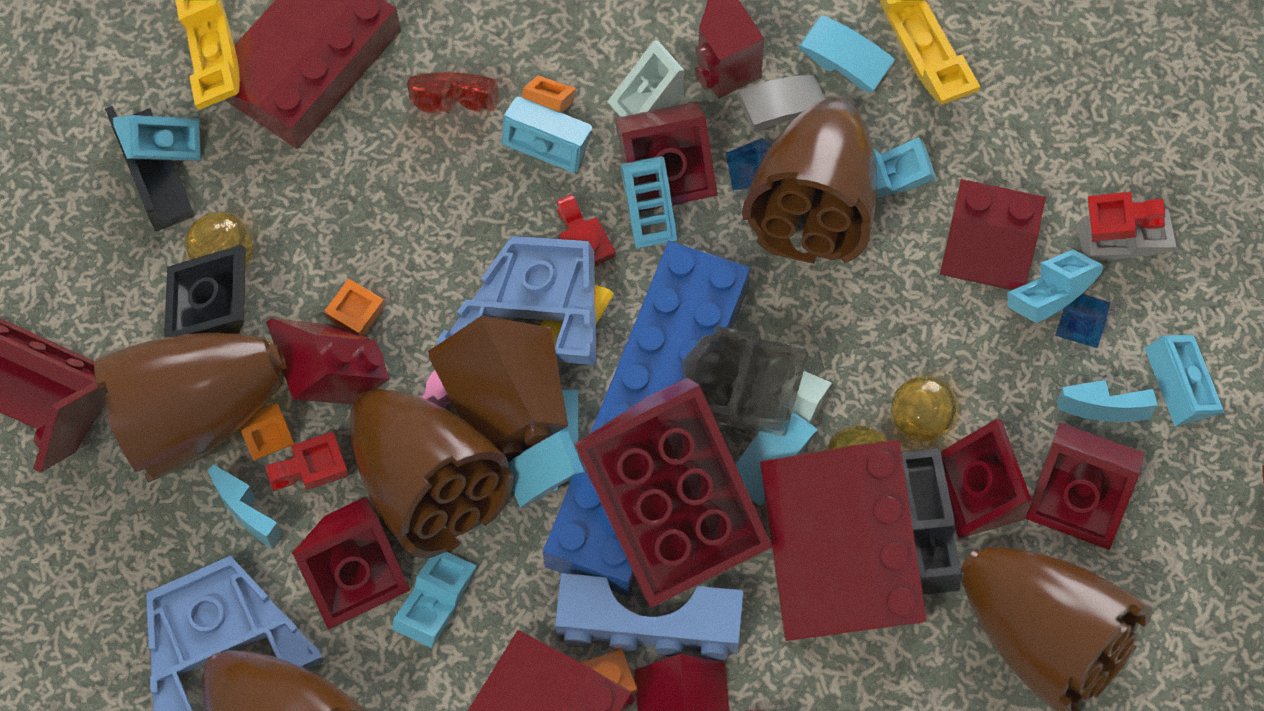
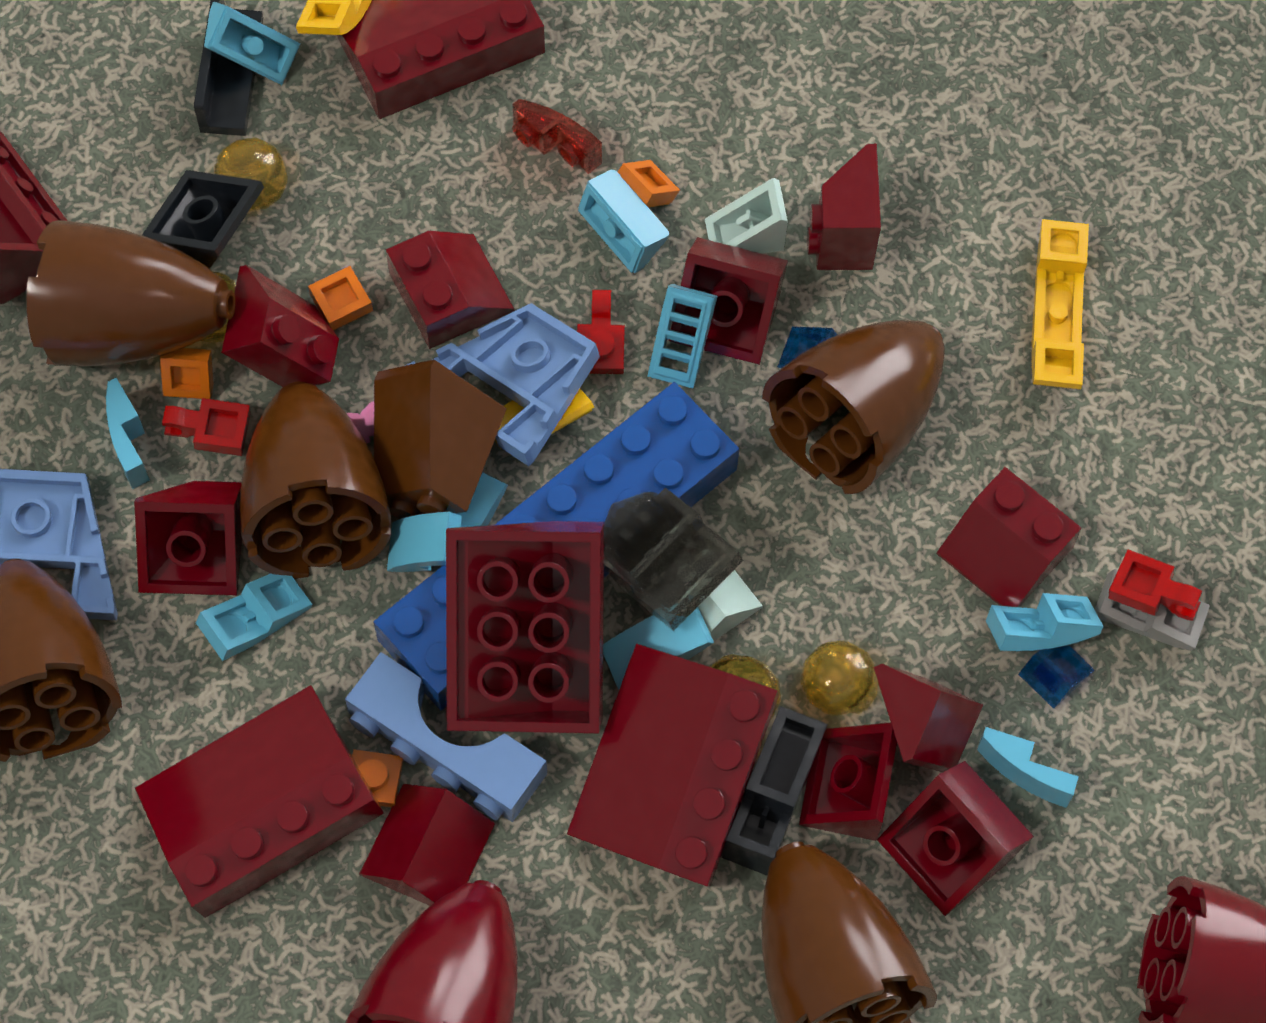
camera: 25 degrees right, 0 degrees up
light grey slope [738,75,825,133] -> none
medium azure slope [797,15,895,93] -> none
medium azure slope [874,137,936,198] -> none
medium azure slope [1145,335,1224,426] -> none
none -> dark red slope [385,231,514,349]
none -> dark red slope [873,664,983,772]

